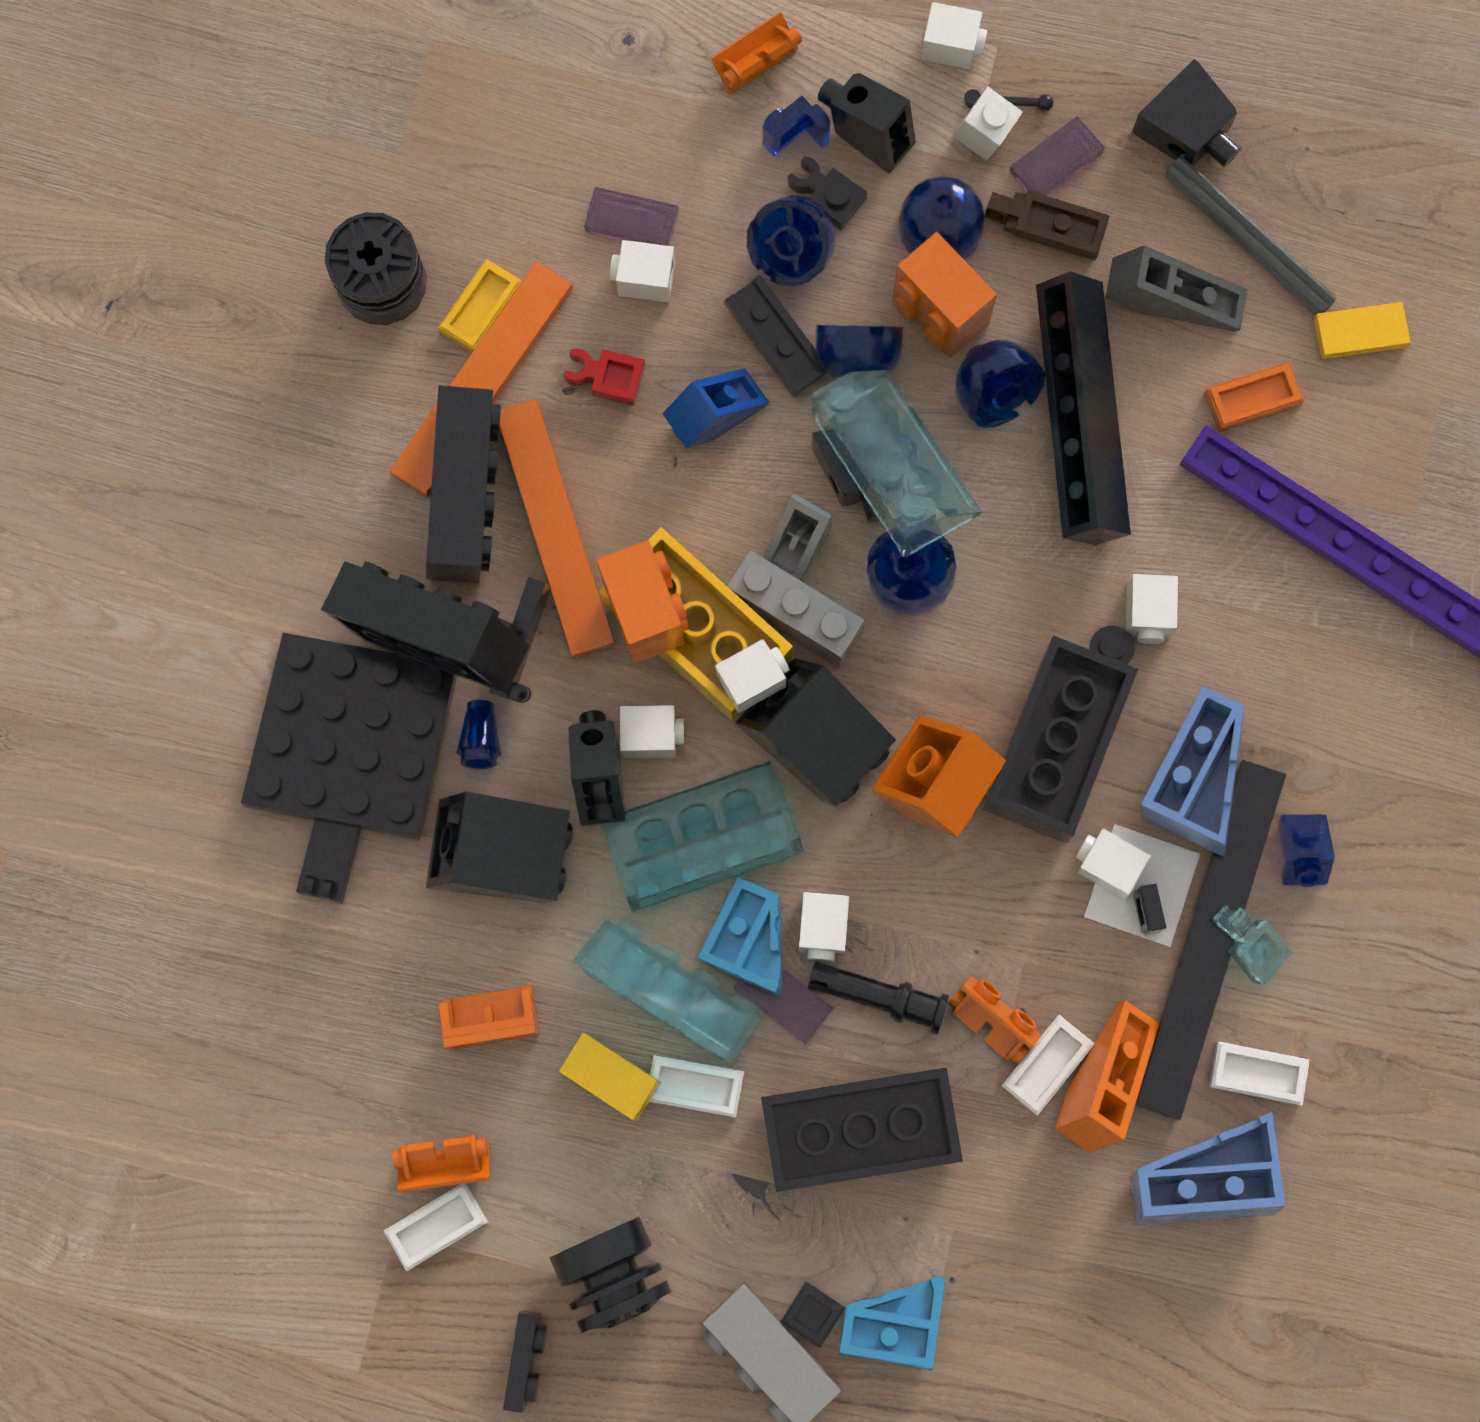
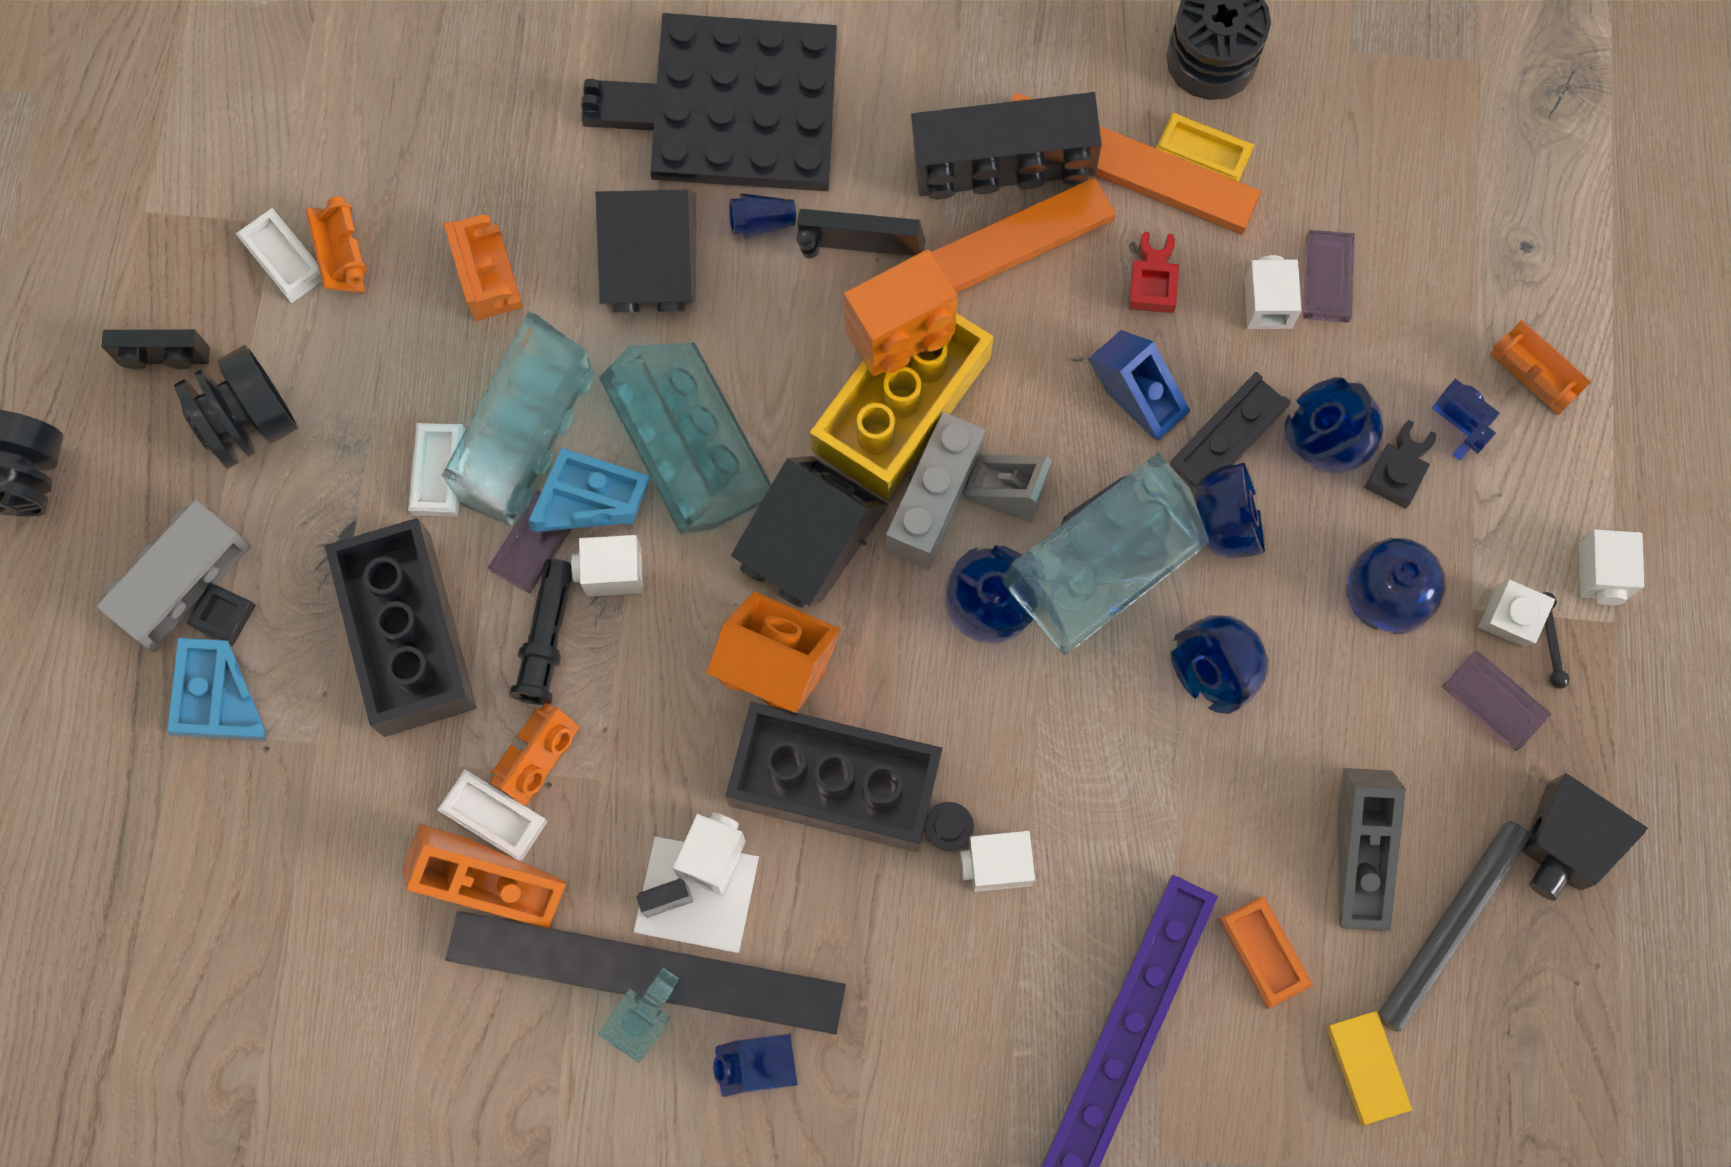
camera: 80 degrees right, 5 degrees down
black brick [321,561,530,694] -> none
yellow tile [559,1032,661,1122] -> none
black torso [568,710,626,826] -> none
white brick [620,705,685,759] -> none
white brick [715,639,789,714] -> none
black torso [818,73,916,174] -> none
orange brick [893,232,997,358] -> none
dark brown hinge [985,190,1110,261] -> none
black brick [1036,271,1131,545] -> none
medium blue wedge [1130,1112,1286,1225] -> none
medium blue wedge [1141,686,1244,857] -> none
white tile [1208,1041,1310,1106] -> none

